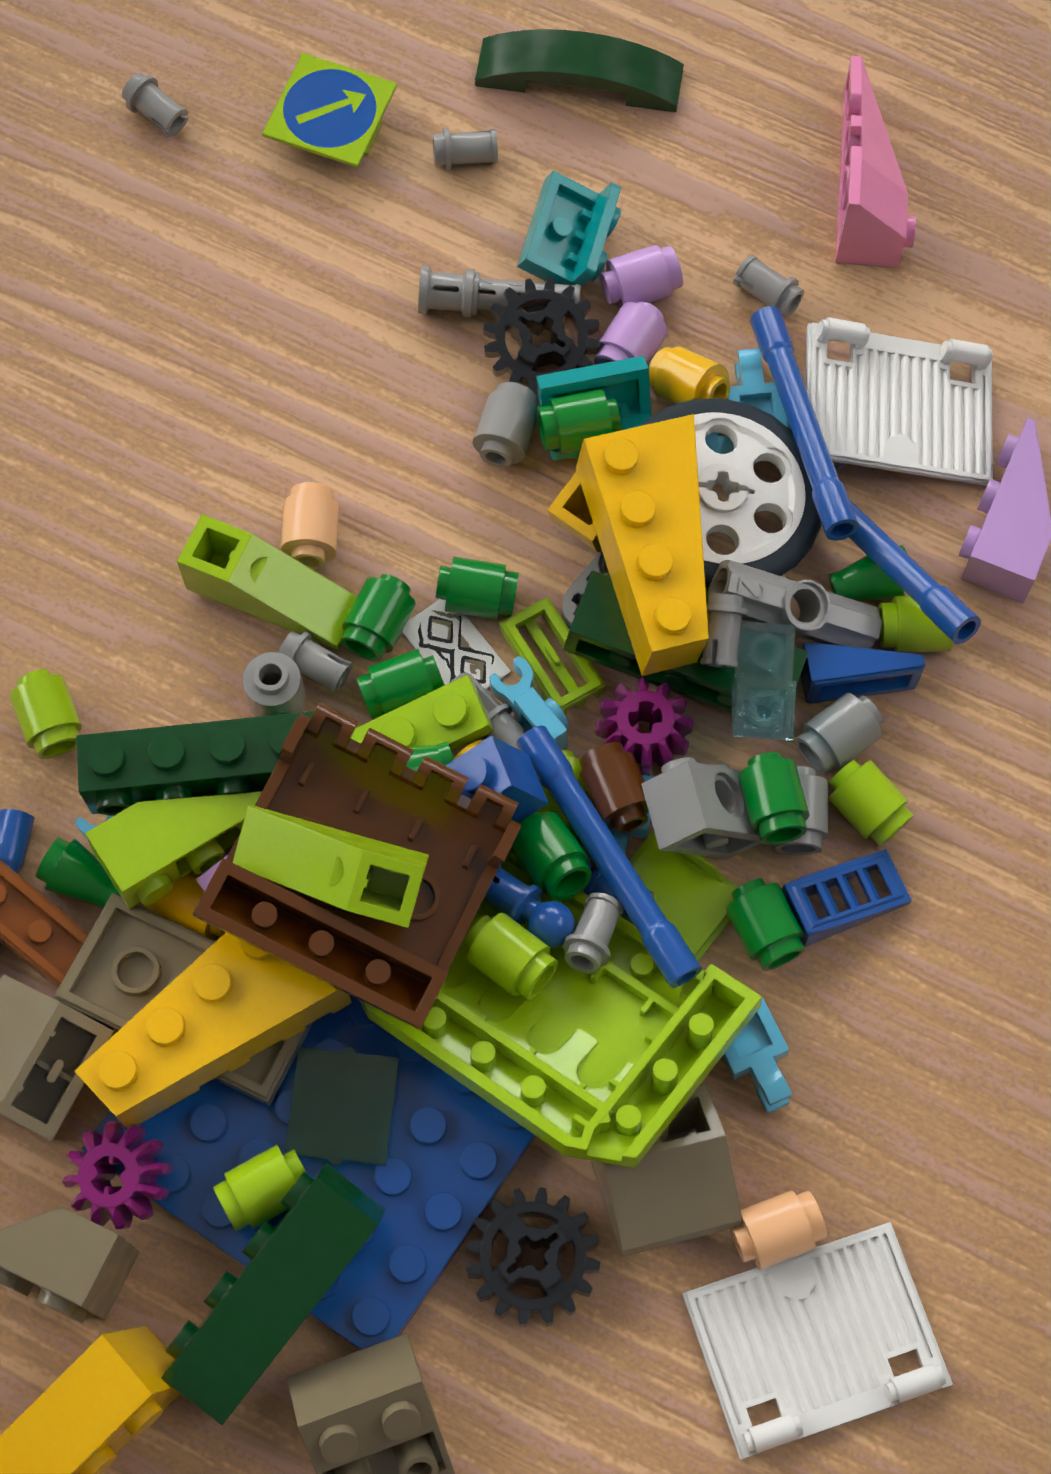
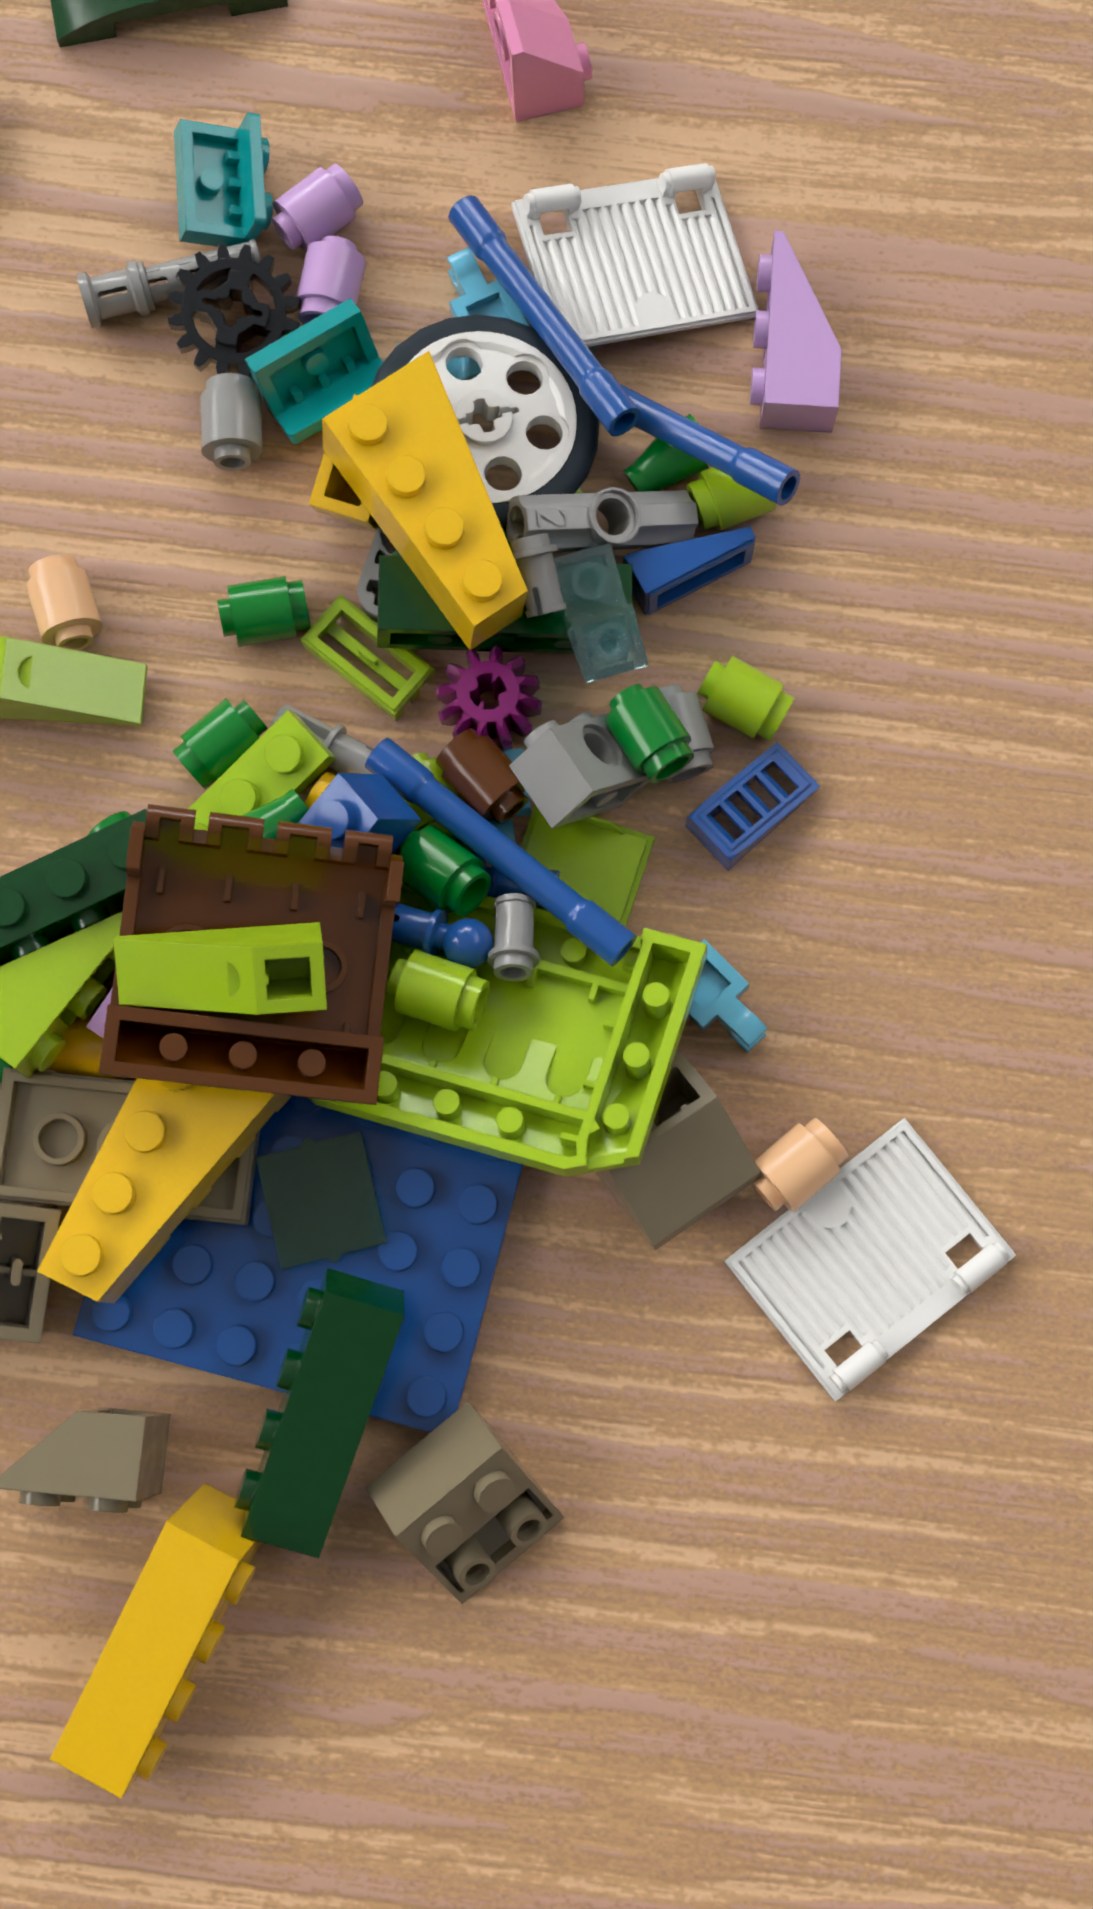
camera: 15 degrees left, 10 degrees up
magenta gear [62,1121,173,1229] -> none
lime brick [213,1145,306,1231] -> none
light grey brick [243,652,306,717] -> none
light grey pin [278,630,353,694] -> none
green brick [341,574,416,662] -> none
white sticker [402,599,511,689] -> none
light grey pin [433,128,498,170] -> none
black gear [465,1187,600,1328] -> none
medium azure plate [489,656,569,750] -> none
green brick [537,389,621,454] -> none
yellow brick [649,346,730,404] -> none
green brick [726,878,805,971] -> none
light grey pin [733,255,804,317] -> none
light grey brick [795,692,883,775] -> none

